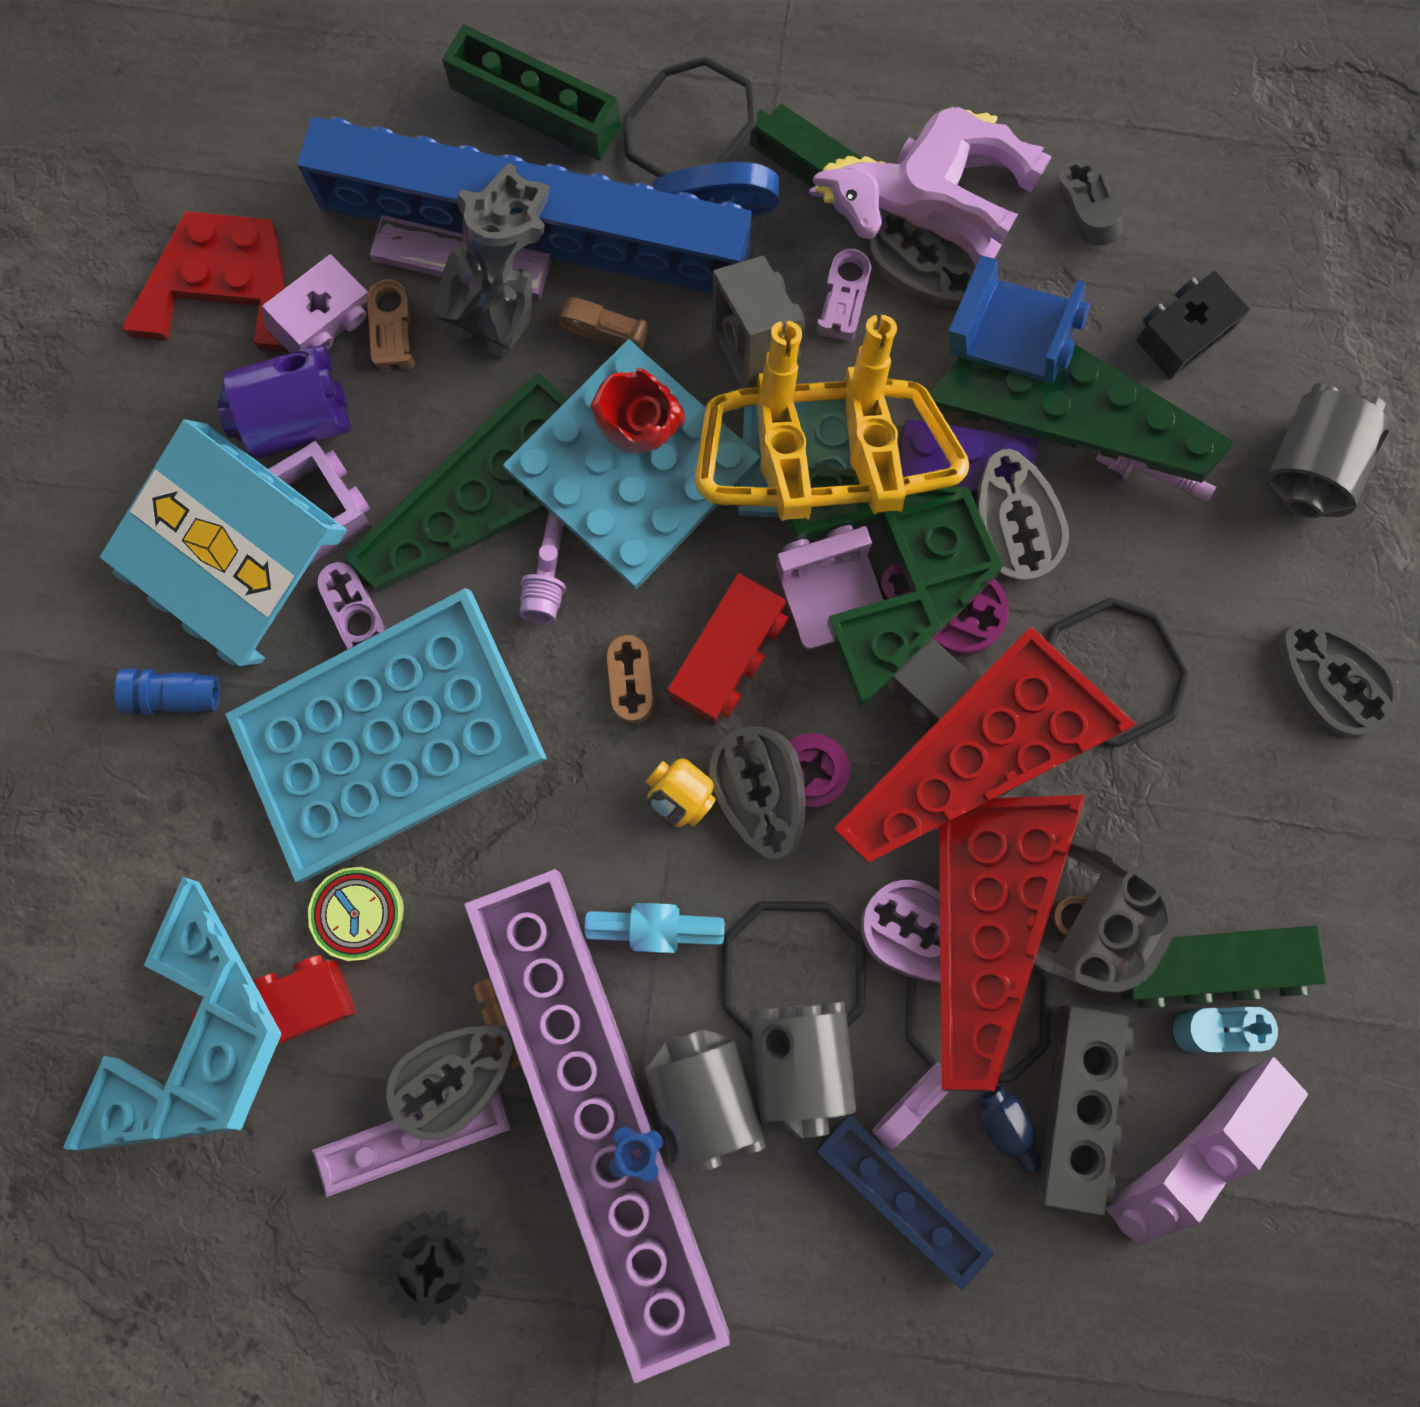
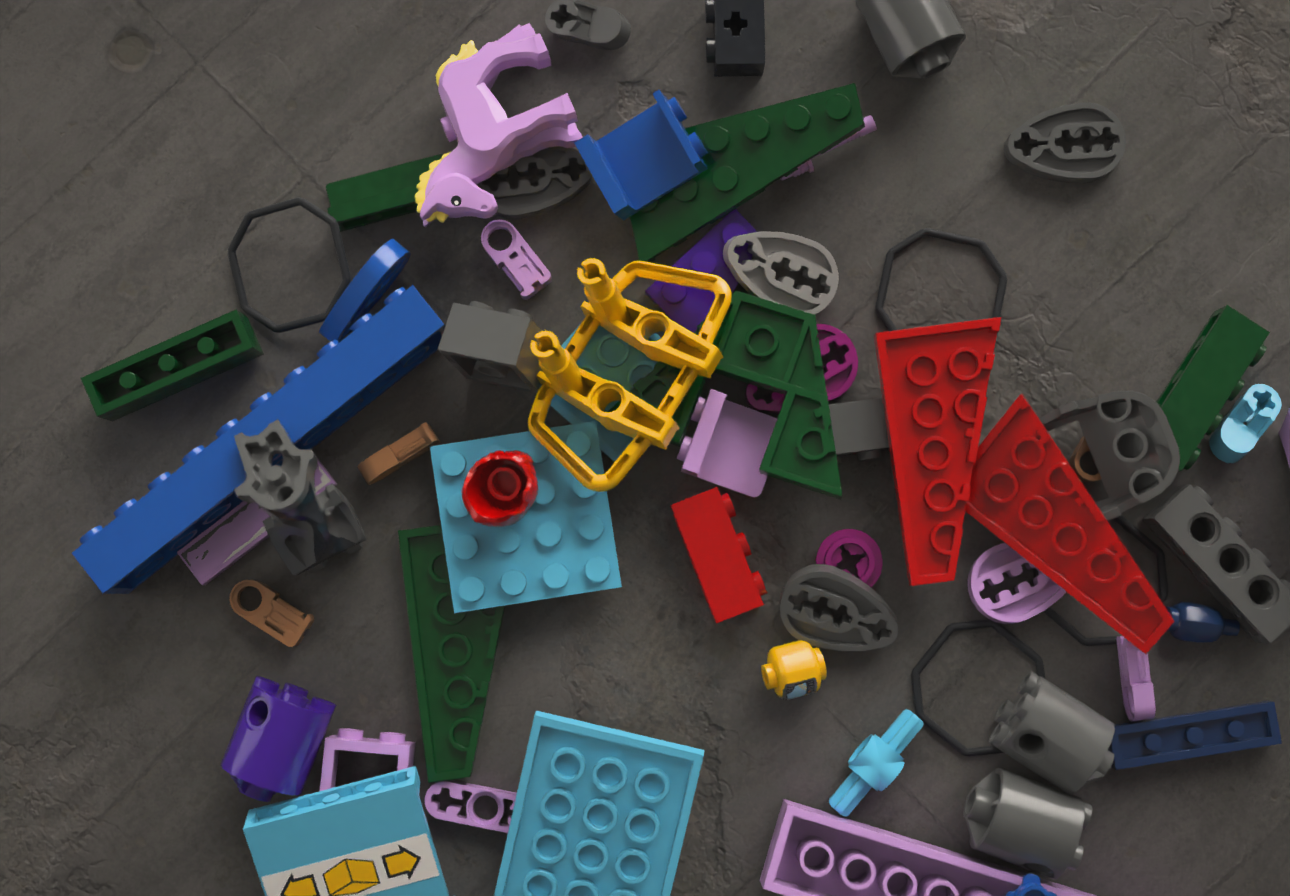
camera: 55 degrees left, 5 degrees up
red wing [123,211,289,352] -> none
lavender brick [262,254,368,353] -> none
lavender piece [519,511,566,624] -> none
medium nougat beam [607,635,653,724] -> none

